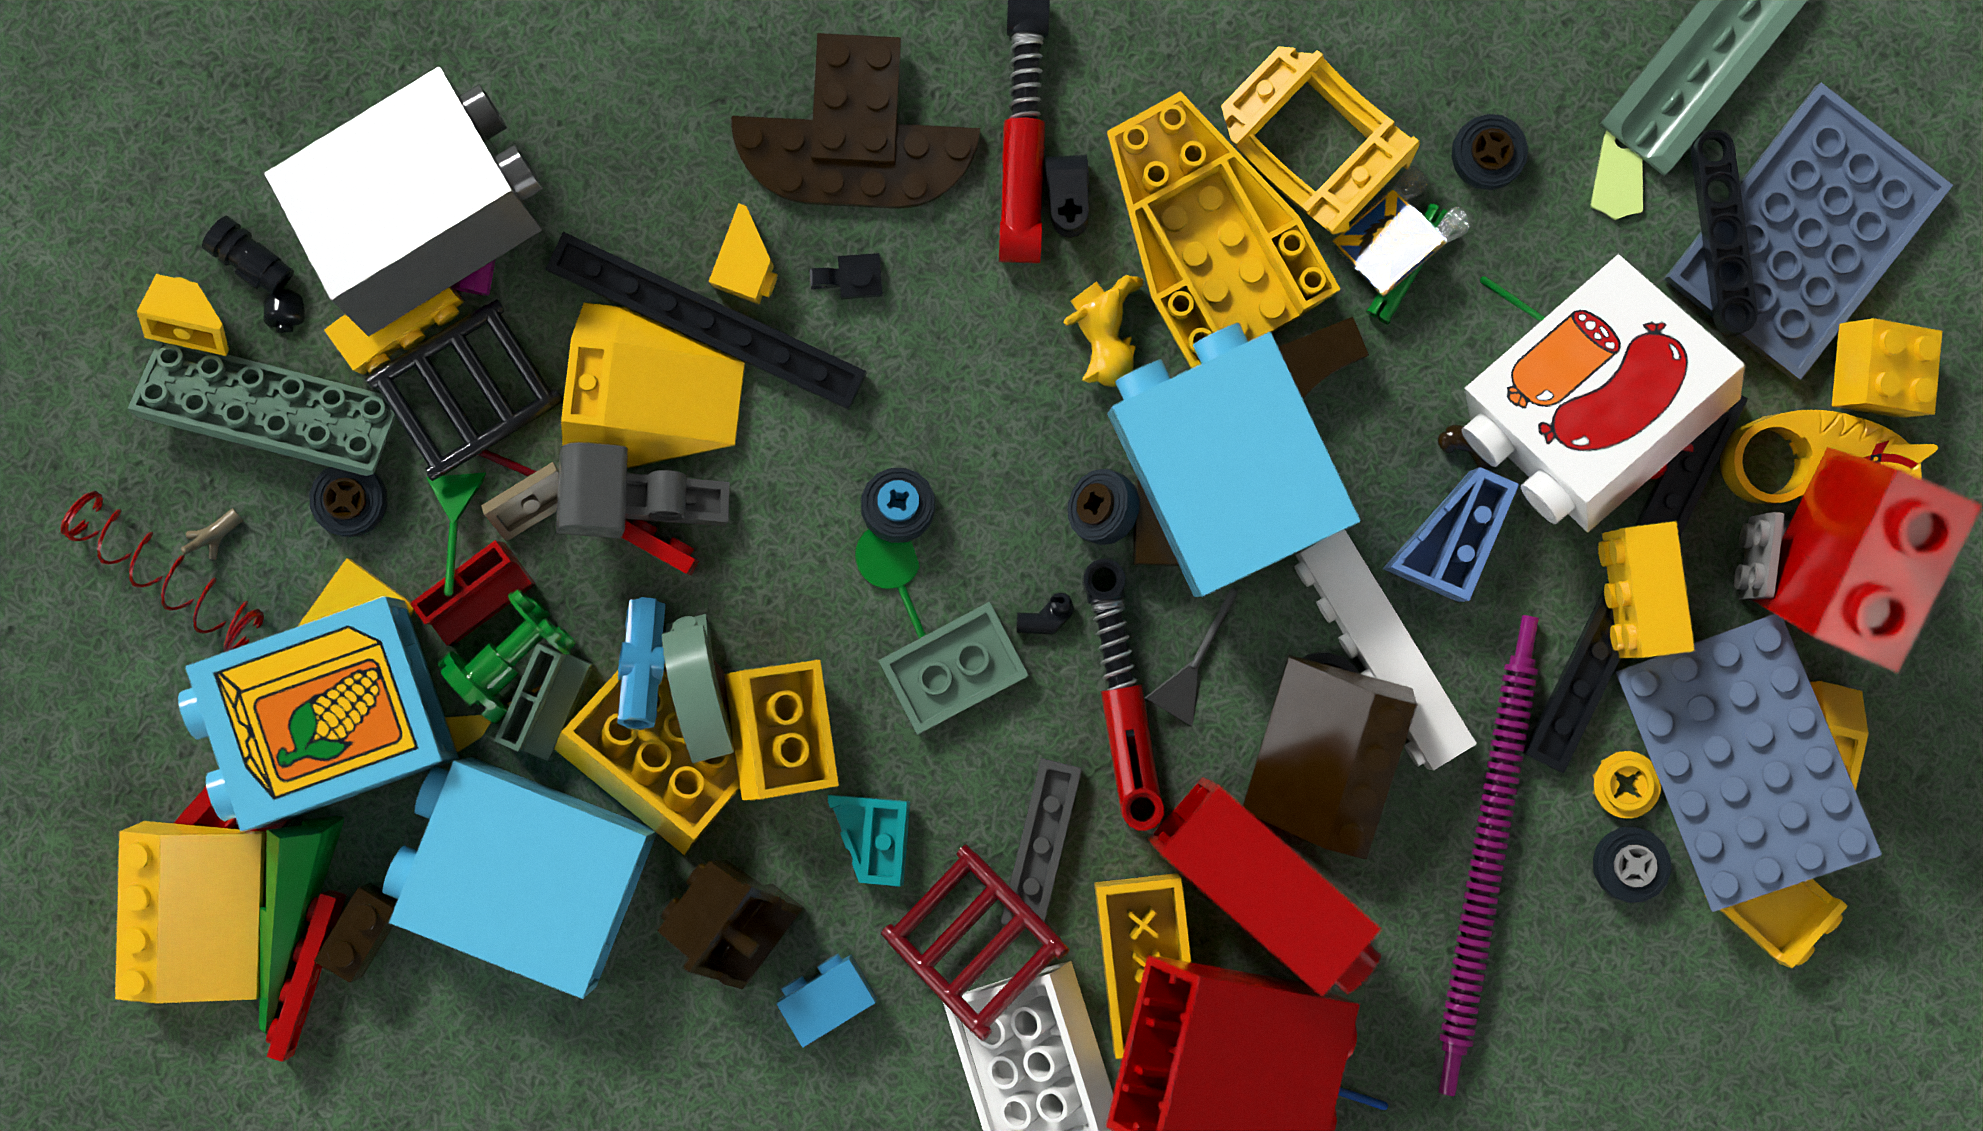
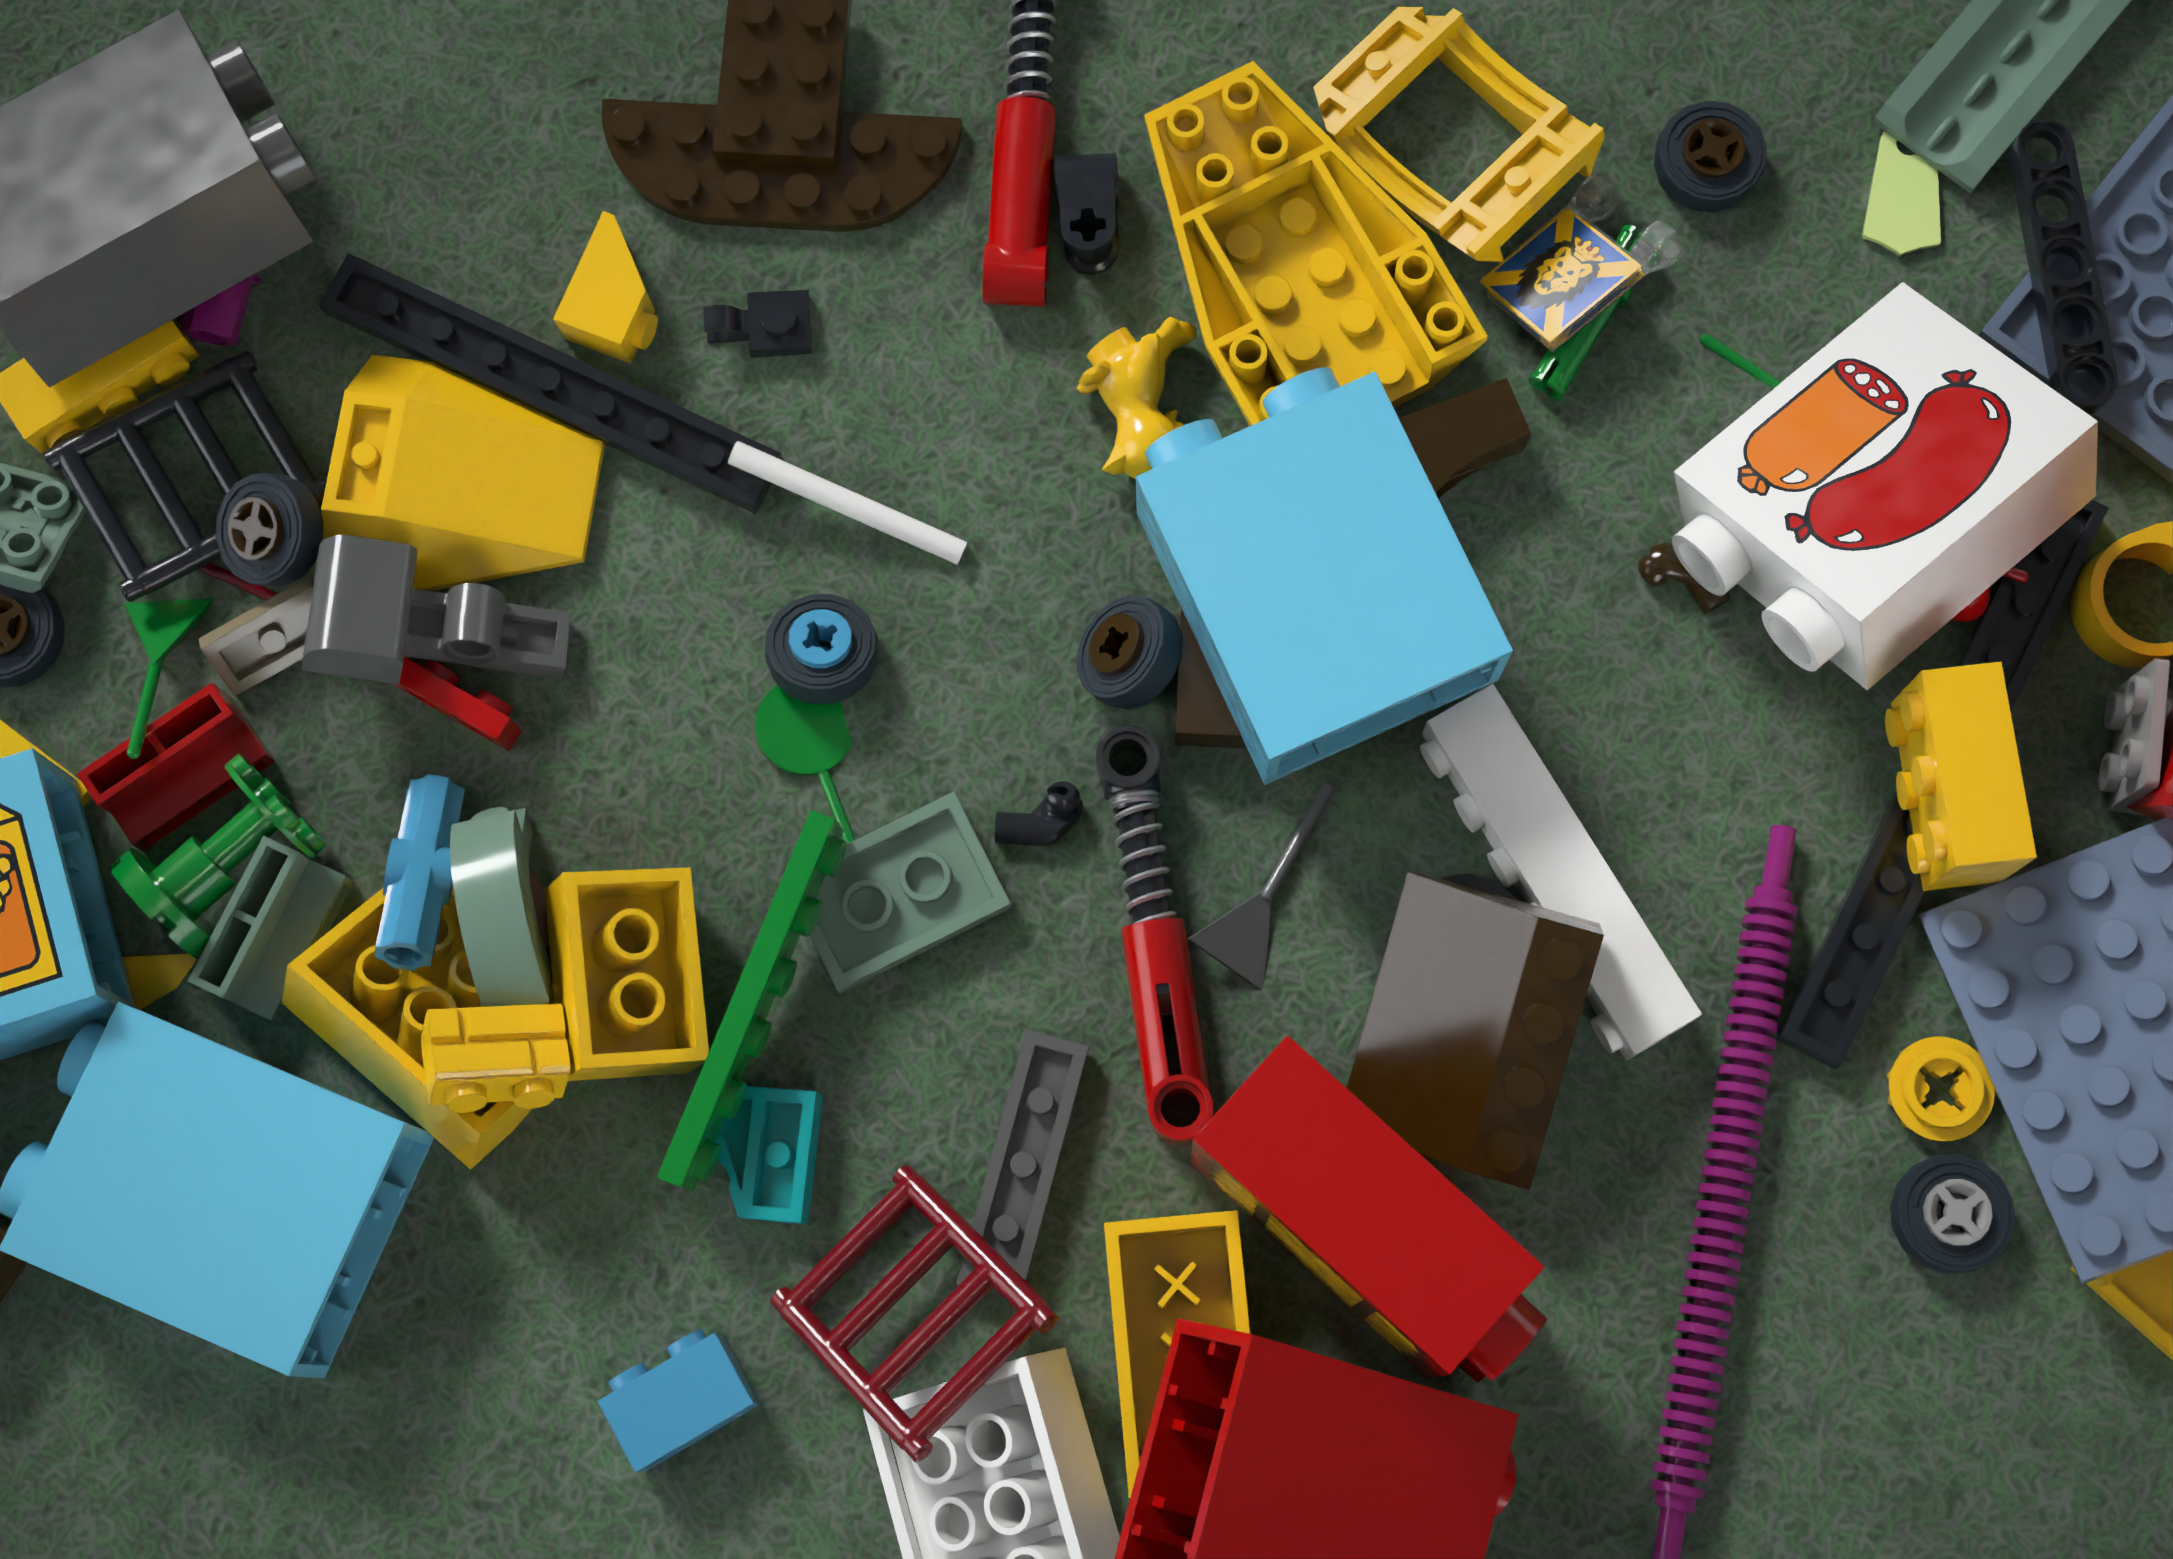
camera: 10 degrees right, 10 degrees down
dark brown piece [657,860,804,989] -> none
medium blue wedge [1383,467,1519,602] -> none
none -> black wheel [216,473,323,586]
none -> yellow brick [421,1003,570,1113]
none -> green plate [657,810,847,1191]
none -> white bar [728,441,967,565]

